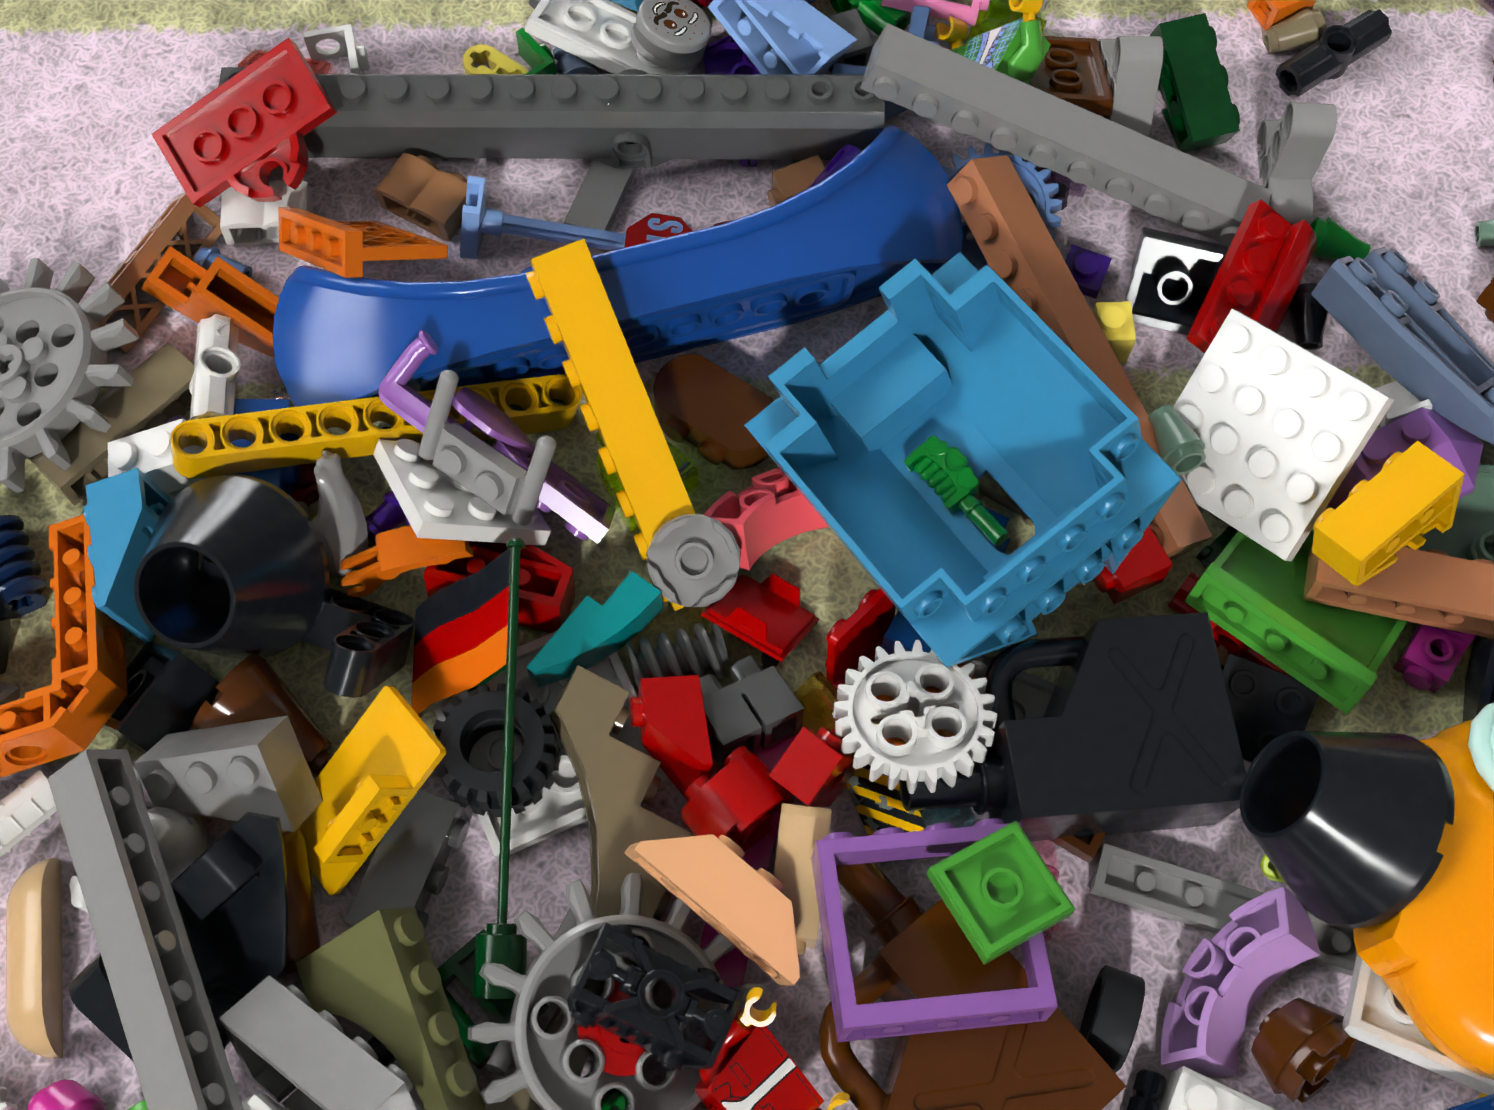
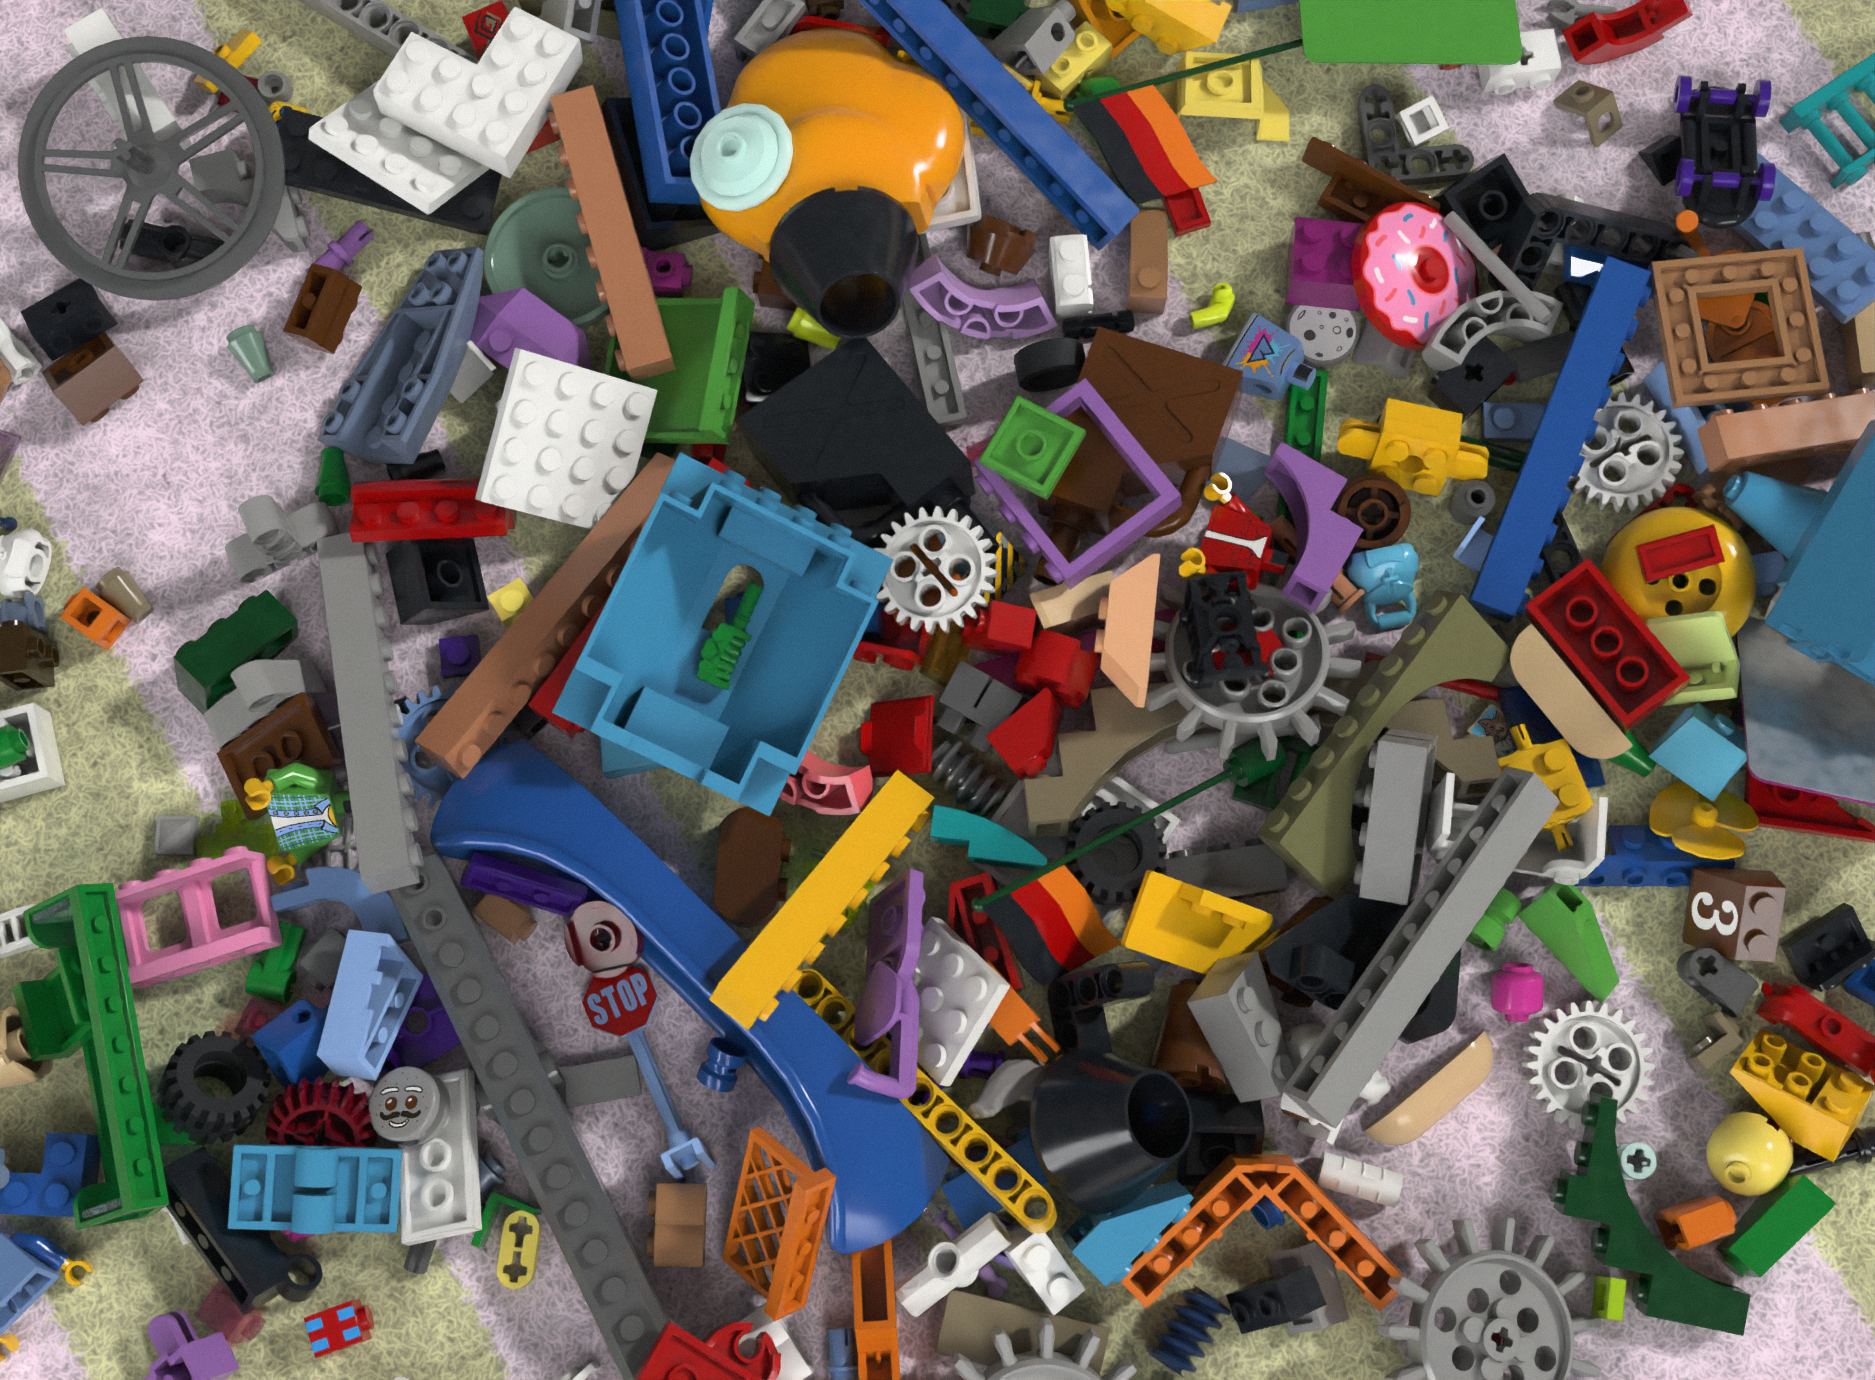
camera: 120 degrees left, 10 degrees up
light grey plate [418,370,556,526] -> none
light grey tile [646,514,740,607] -> none
sand green cone [1148,405,1206,475] -> none
black piece [1275,9,1392,97] -> none
yellow wedge [1312,441,1465,587] -> none

